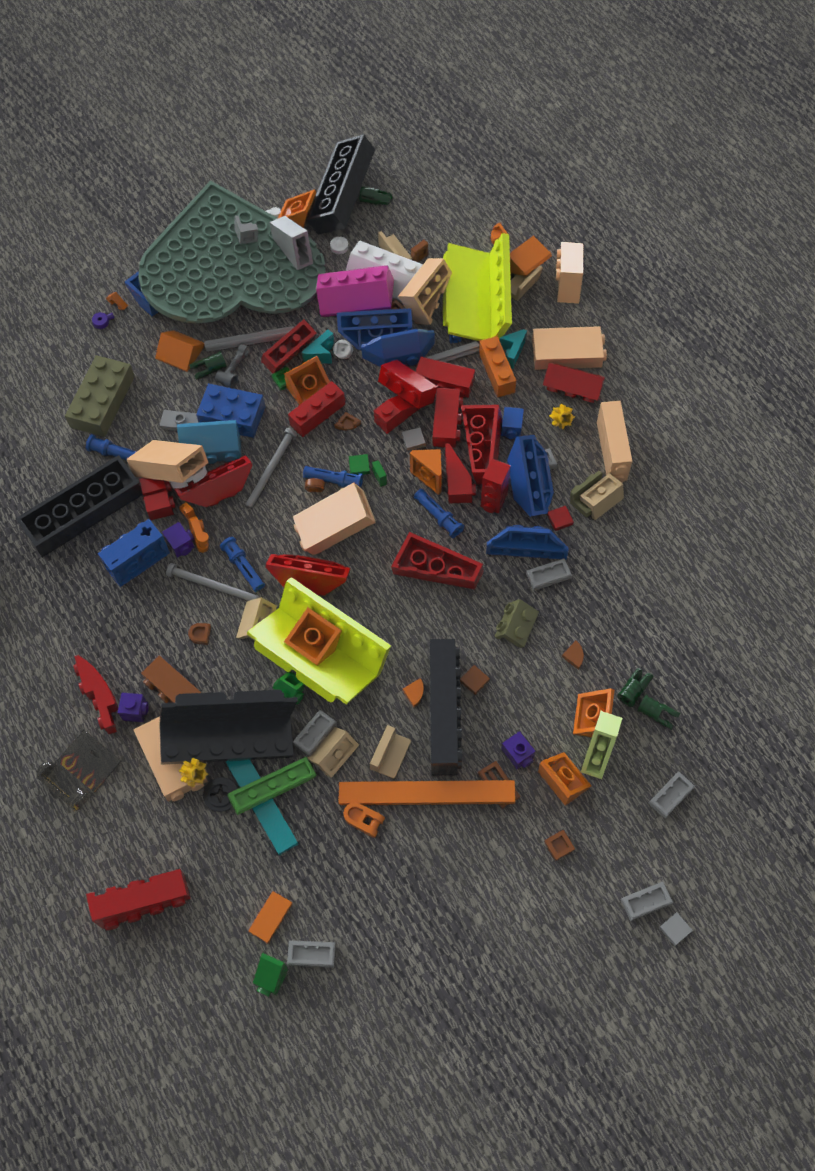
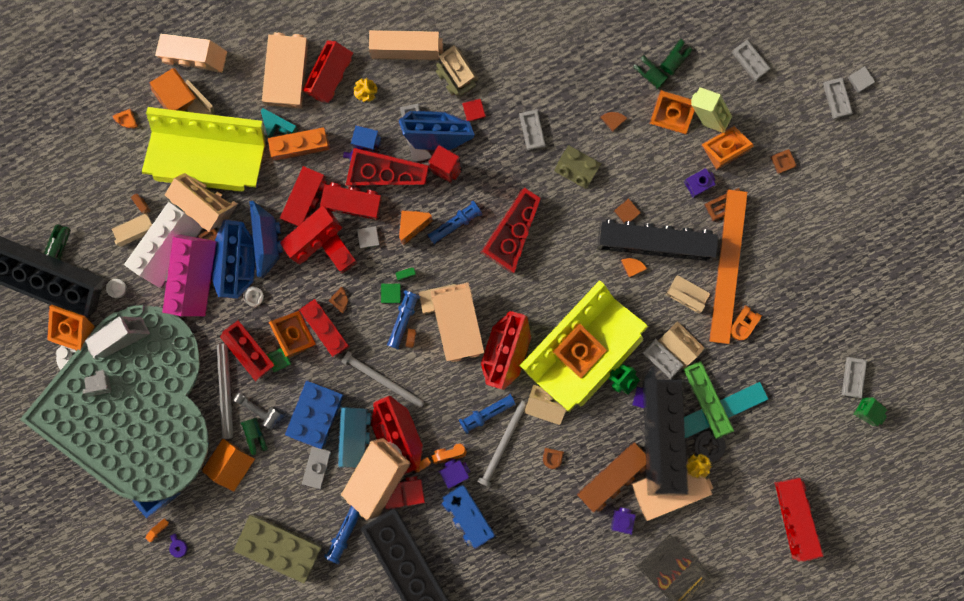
camera: 85 degrees left, 20 degrees up
red slope [73,655,119,735] -> none
orange tile [248,891,293,944] -> none
teal slope [302,330,335,364] -> none
light grey axle [427,341,479,362] -> none
red slope [445,444,476,504] -> none
blue wedge [486,525,568,560] -> none

